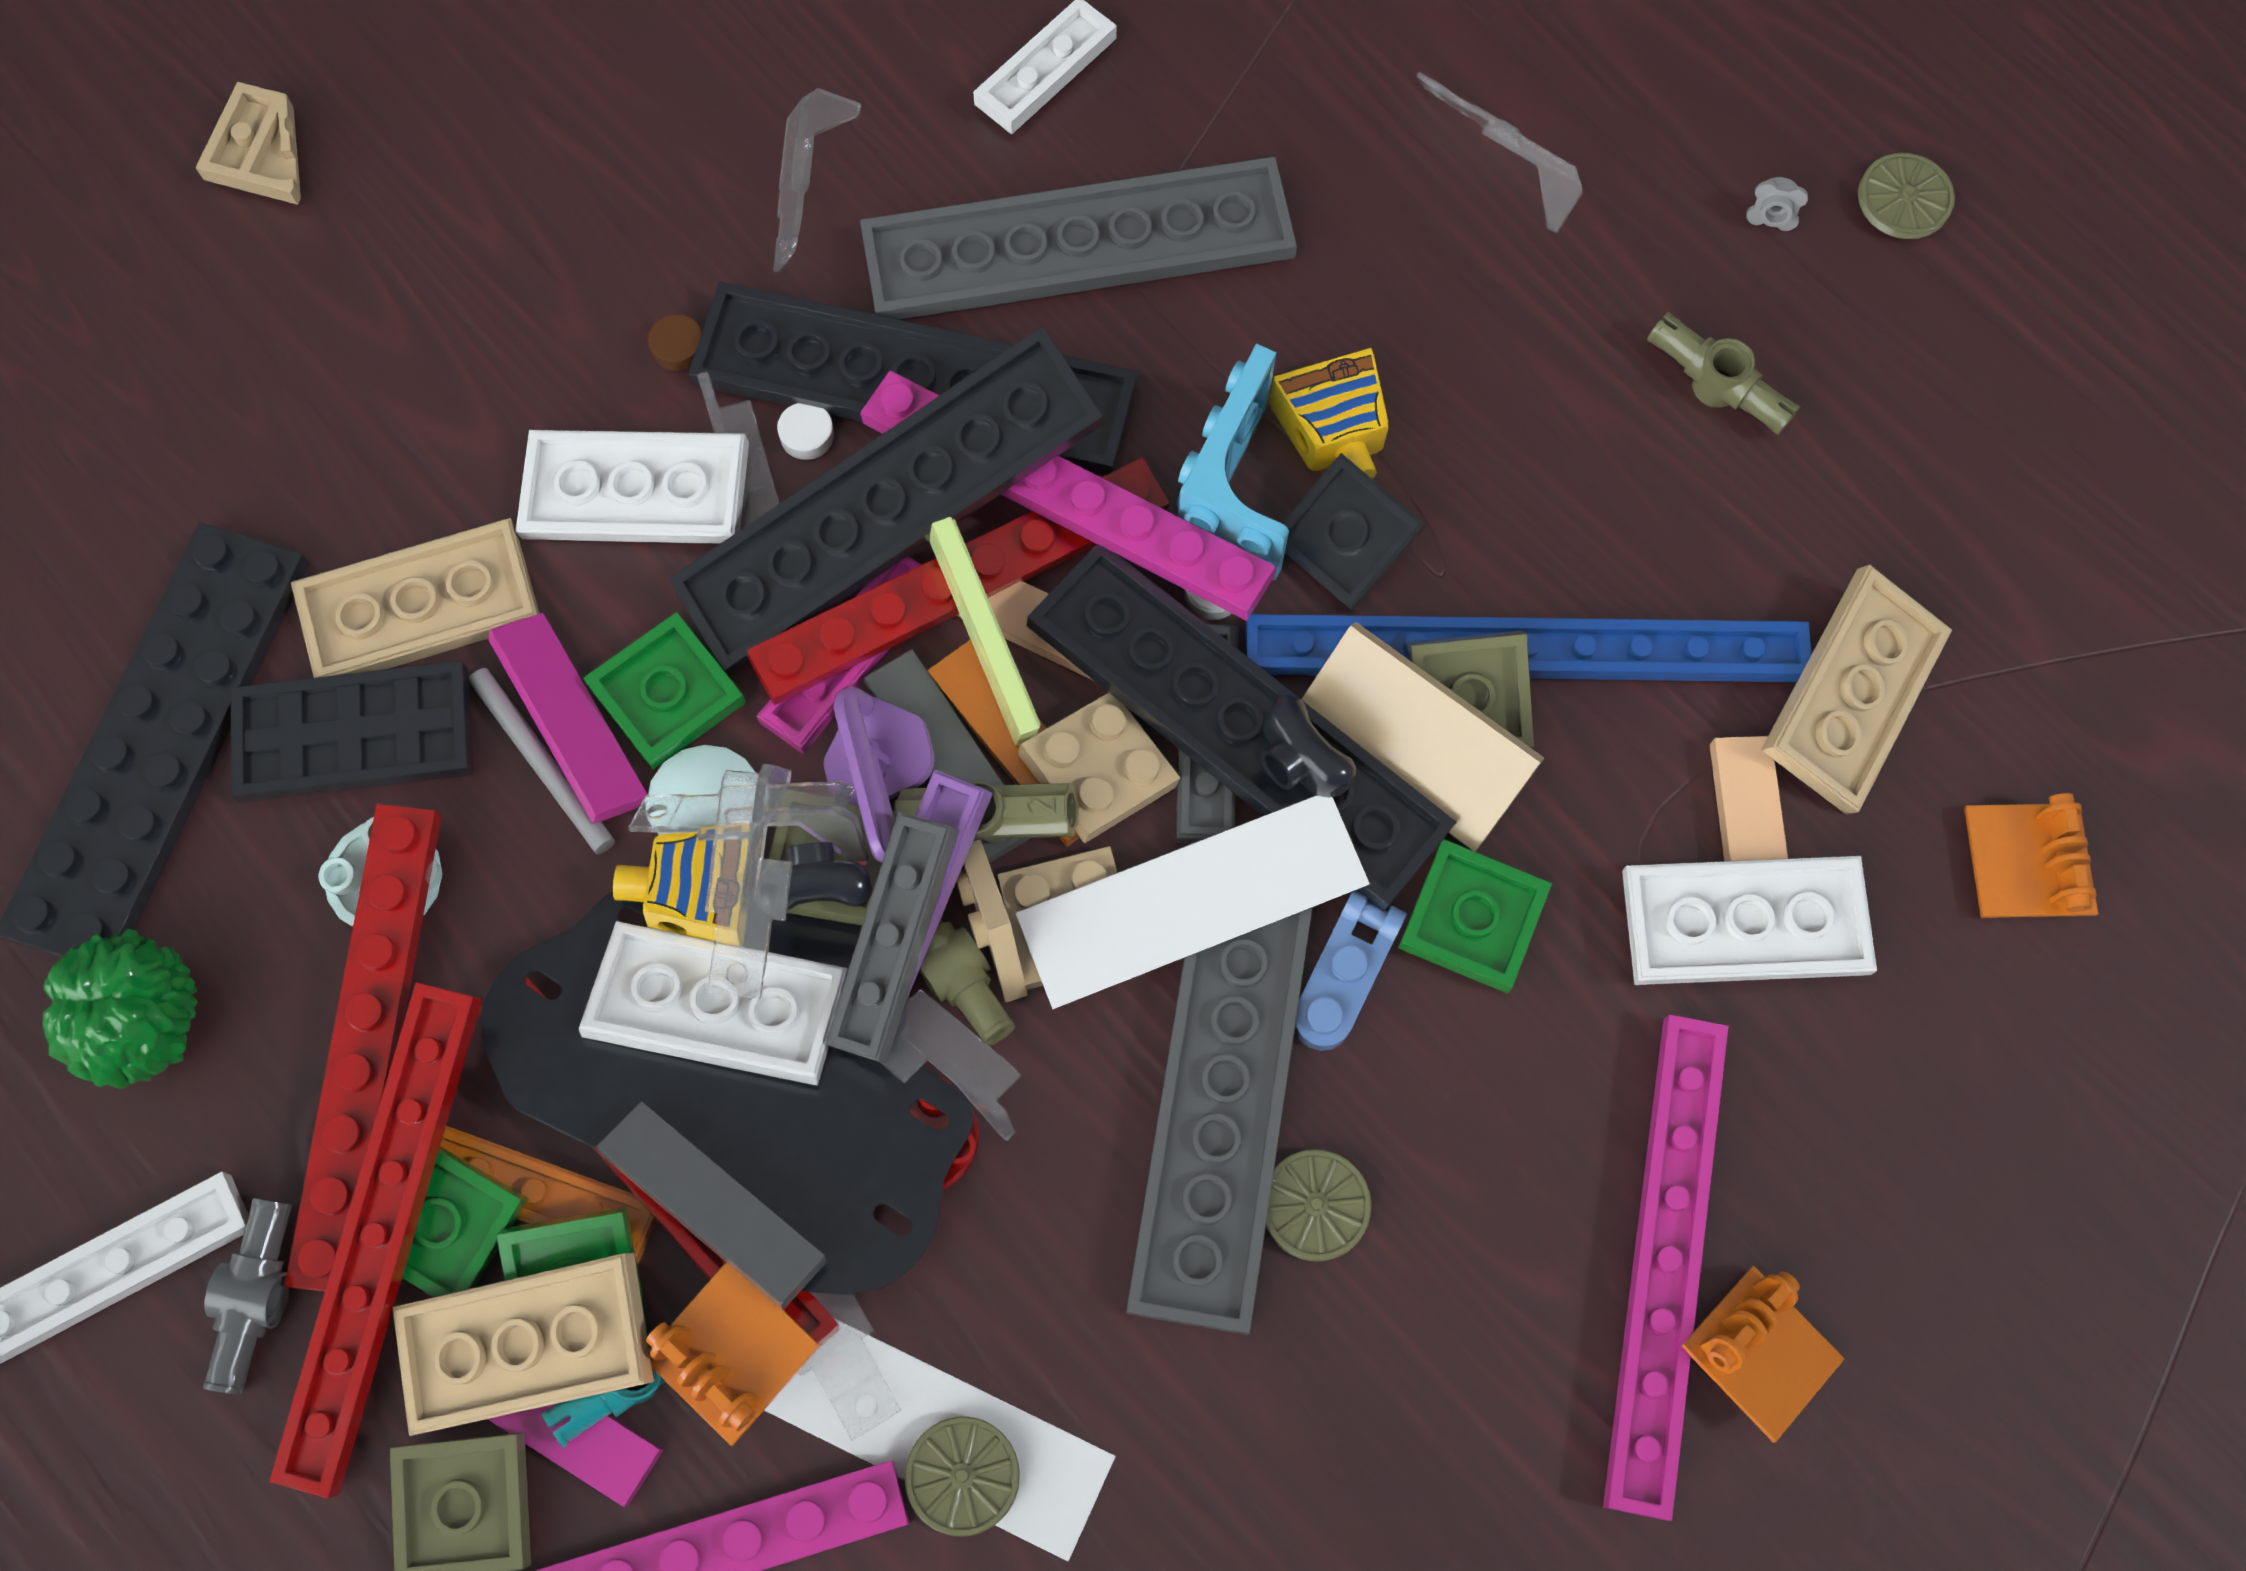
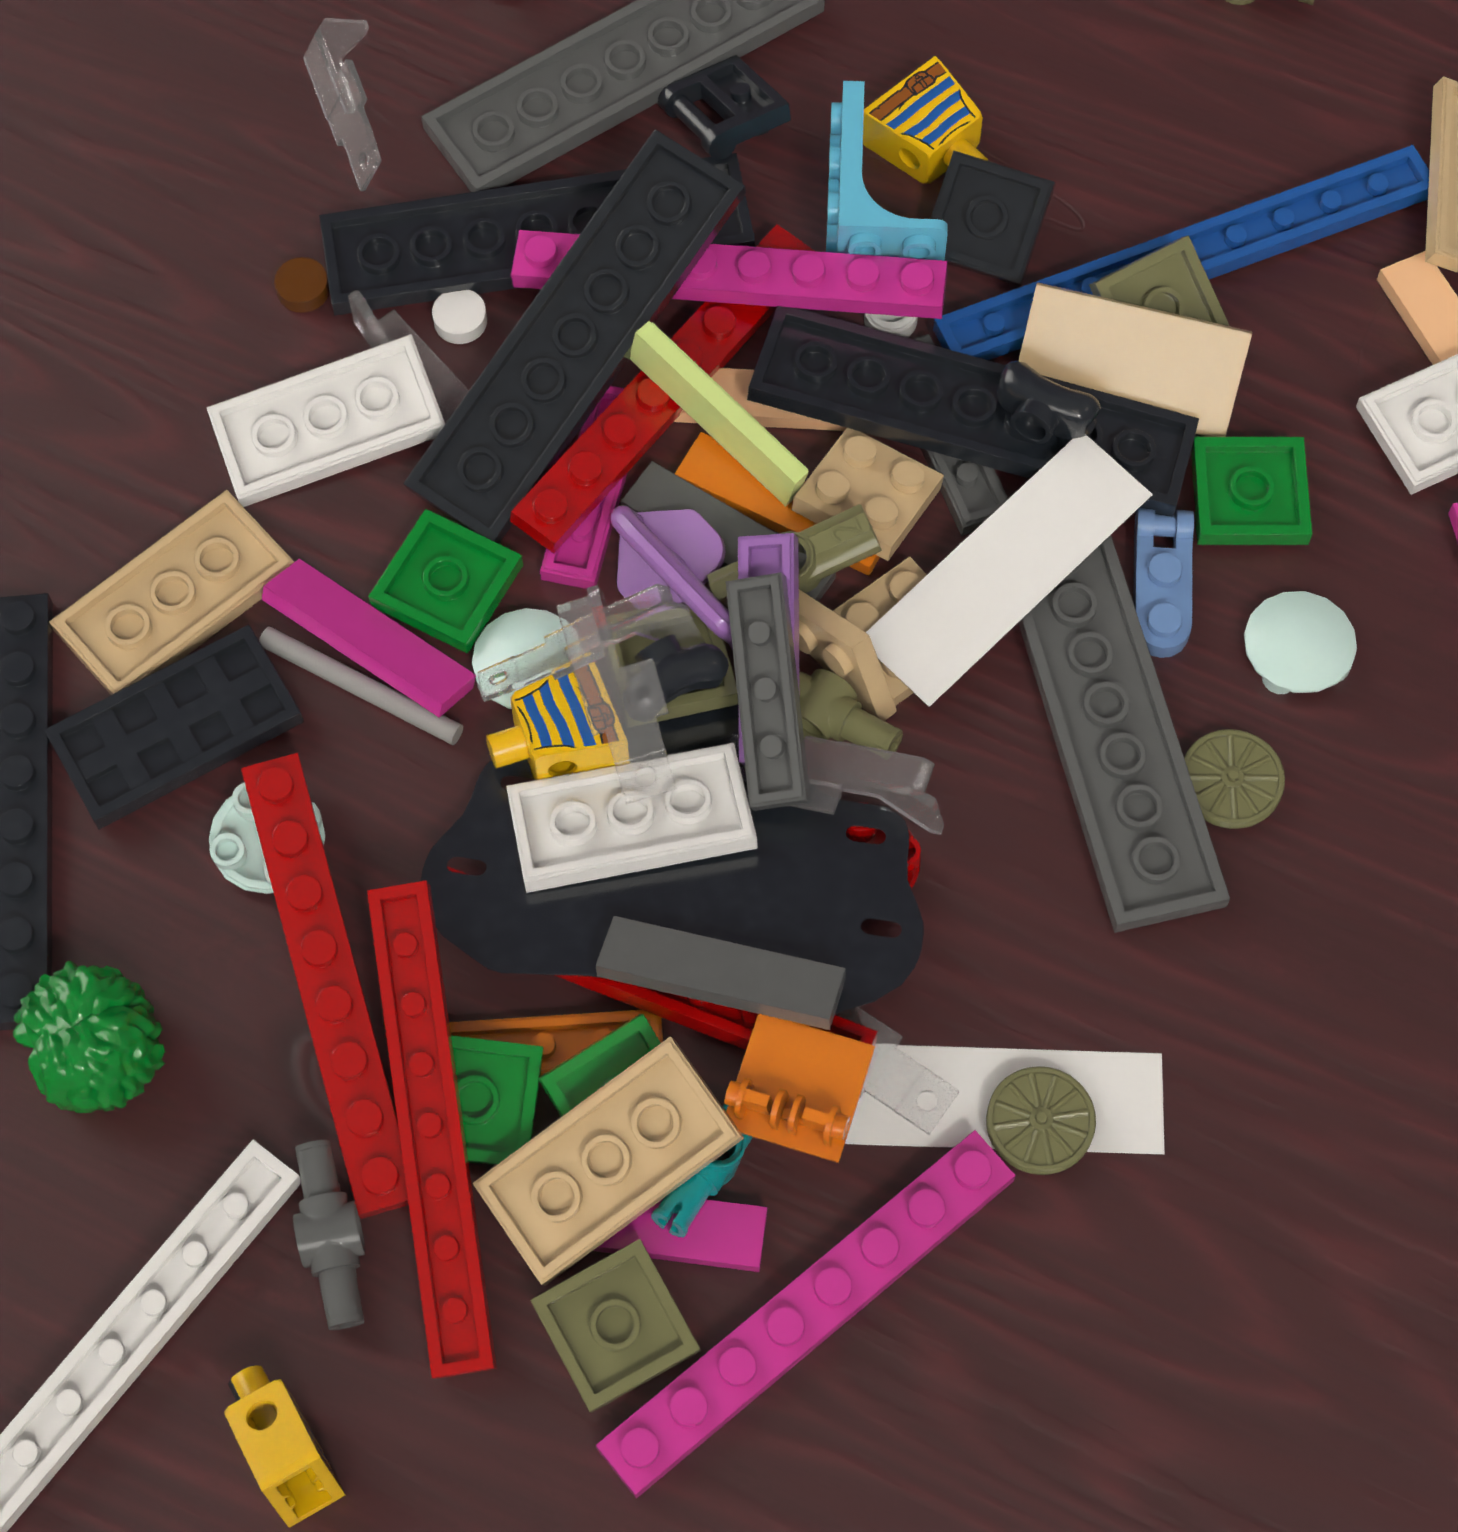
camera: 20 degrees left, 5 degrees down
none -> yellow torso [224,1365,345,1528]
none -> black plate [658,55,791,160]
none -> light aqua dish [1244,591,1357,694]

